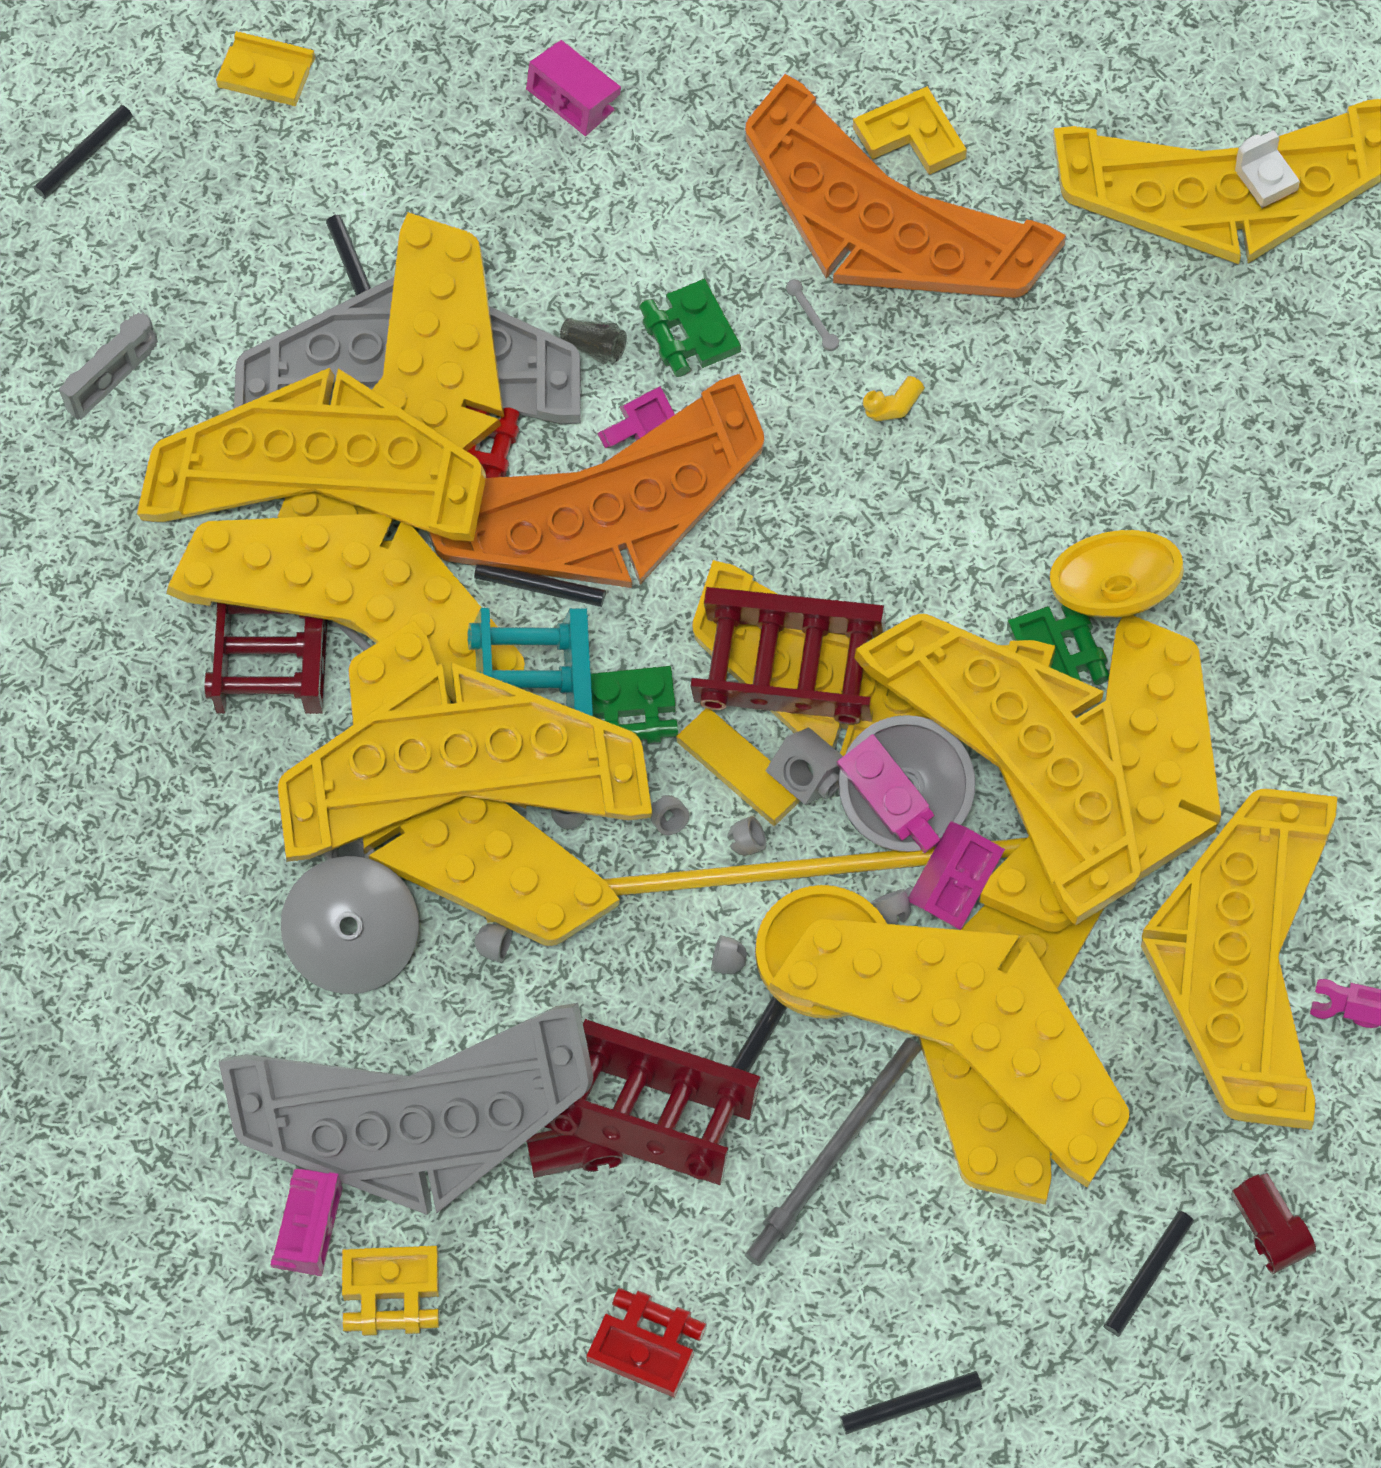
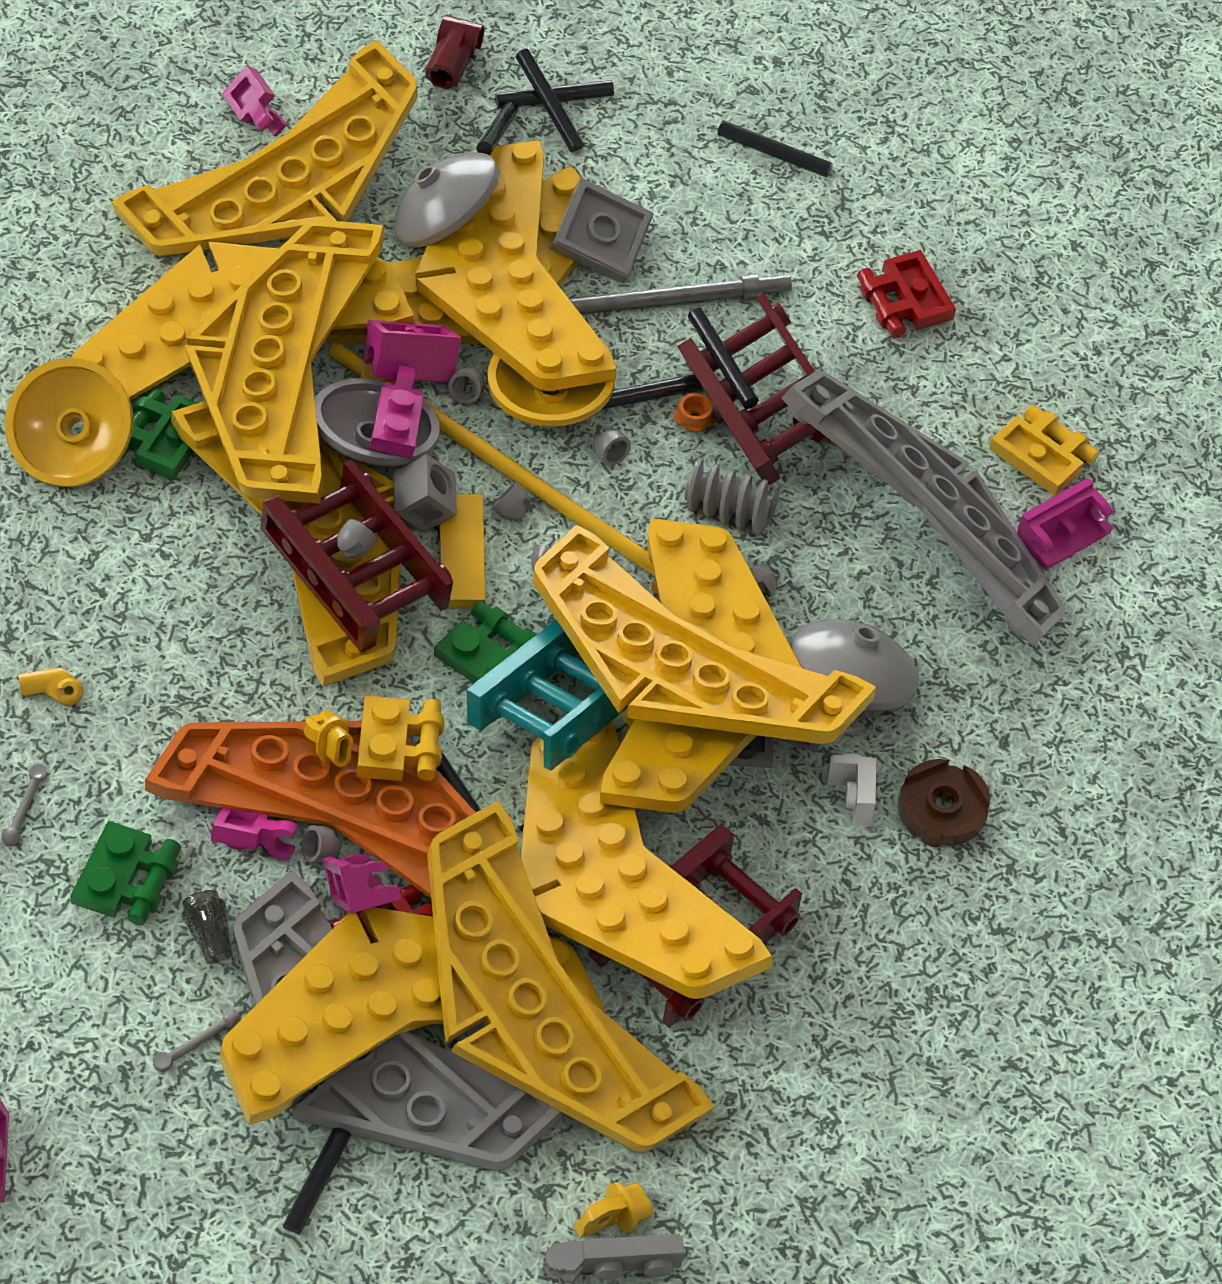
camera: 145 degrees left, 10 degrees down
none -> light grey hinge [153,1010,241,1072]
none -> light grey hinge [302,825,342,863]
none -> yellow piece [304,710,353,767]
none -> dark pink hinge [322,854,401,913]
none -> light grey hinge [337,519,377,559]
none -> yellow plate [356,695,445,781]
none -> light grey dish [395,152,500,247]
none -> black bar [476,101,518,155]
none -> black bar [515,48,584,152]
none -> light grey tile [550,178,654,283]
none -> yellow piece [573,1182,653,1238]
none -> orange plate [674,393,716,433]
none -> light grey piece [685,457,780,535]
none -> black bar [688,308,759,409]
none -> white bracket [827,753,876,827]
none -> reddish brown plate [898,759,990,847]

